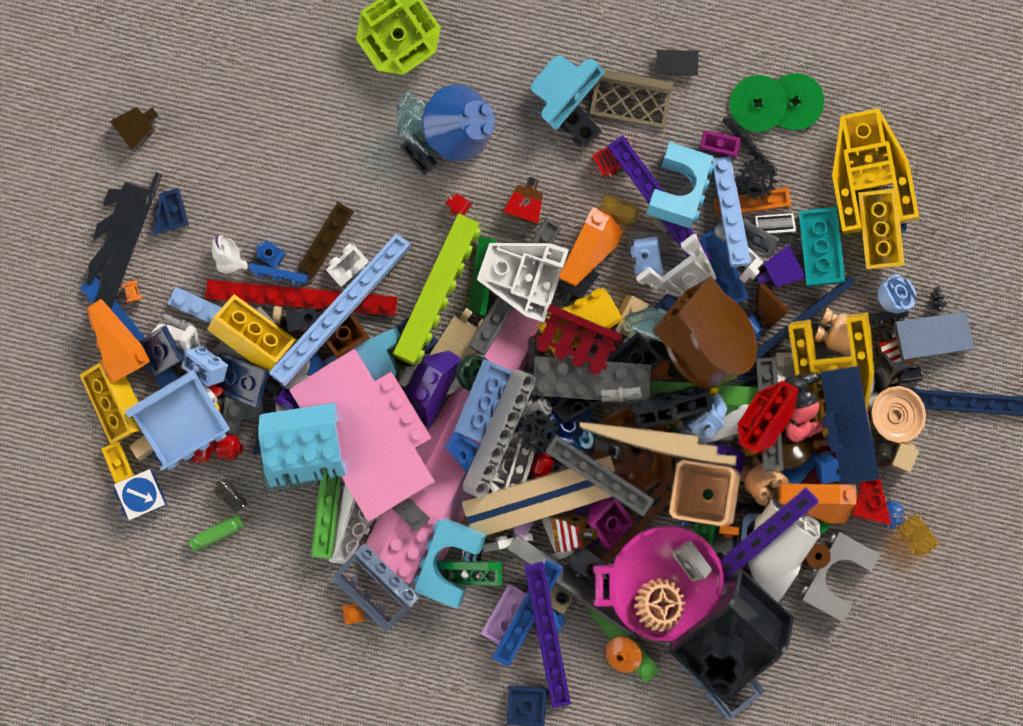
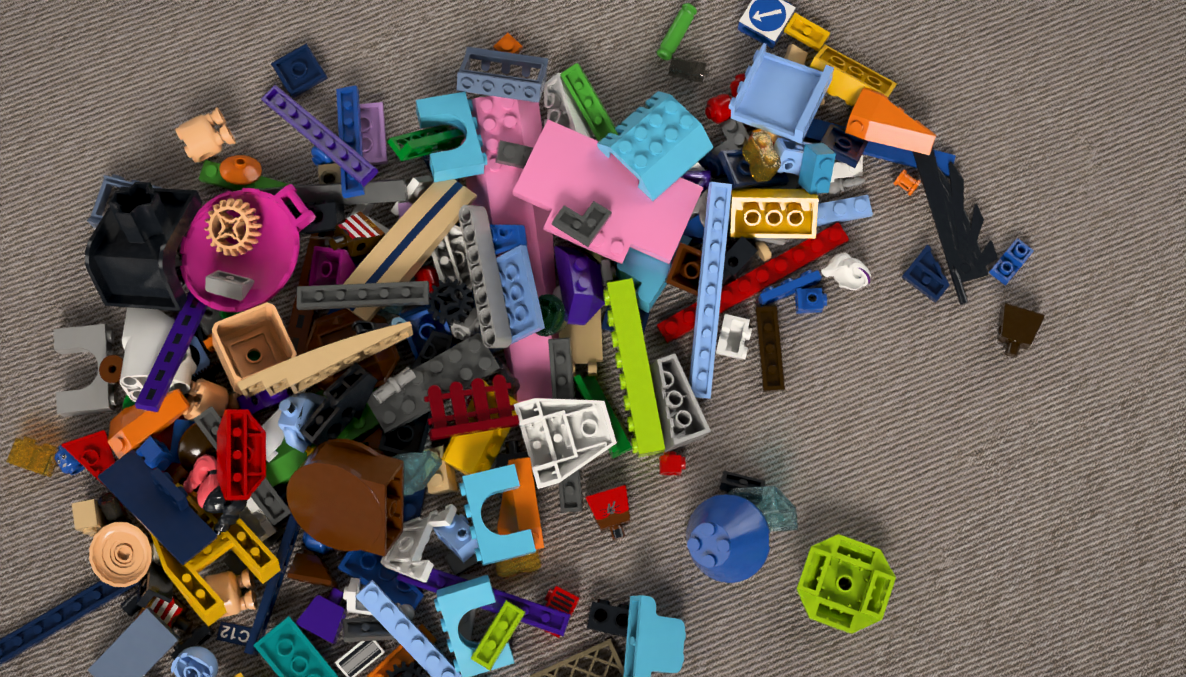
camera: 145 degrees right, 10 degrees down
none -> light nougat piece [175,107,236,163]
none -> dark blue sticker [216,621,252,646]
none -> medium azure arch [459,464,536,566]
none -> lime tile [470,600,526,671]
none -> dark grey plate [552,201,612,247]
none -> light grey wedge [650,354,711,453]
none -> dark blue tile [705,154,725,177]
none -> clear yellow brick [742,131,781,182]
none -> dark azure brick [798,143,836,194]
none -> blue slope [989,238,1034,286]

